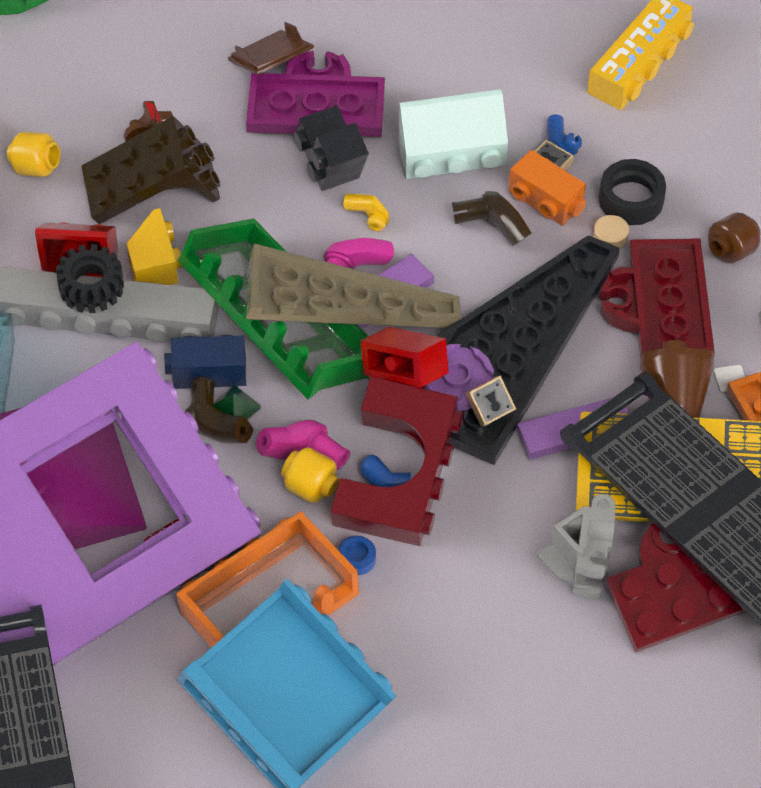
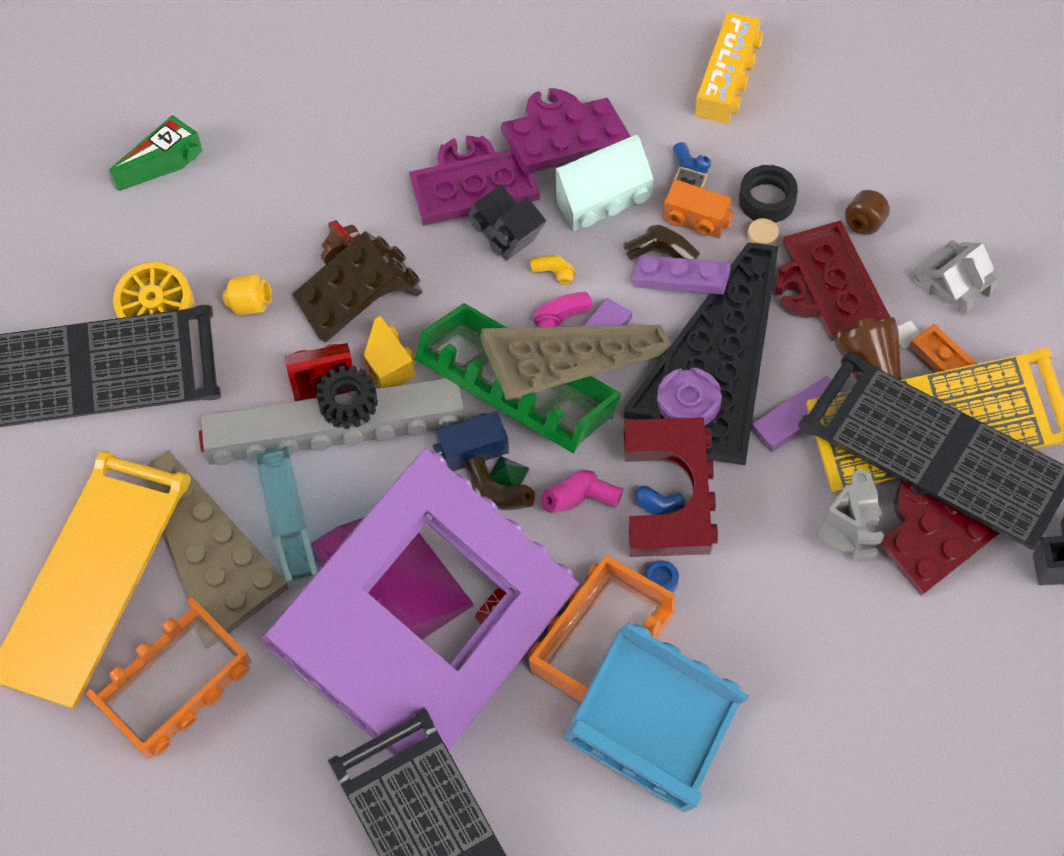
camera: 15 degrees left, 5 degrees up
reddish brown piece [228,22,314,75] -> none
yellow head [281,447,340,503] -> none
red brick [361,327,449,388] -> none
tile [465,376,516,426] -> none
none -> magenta plate [500,88,631,173]
none -> medium lavender plate [632,255,731,295]

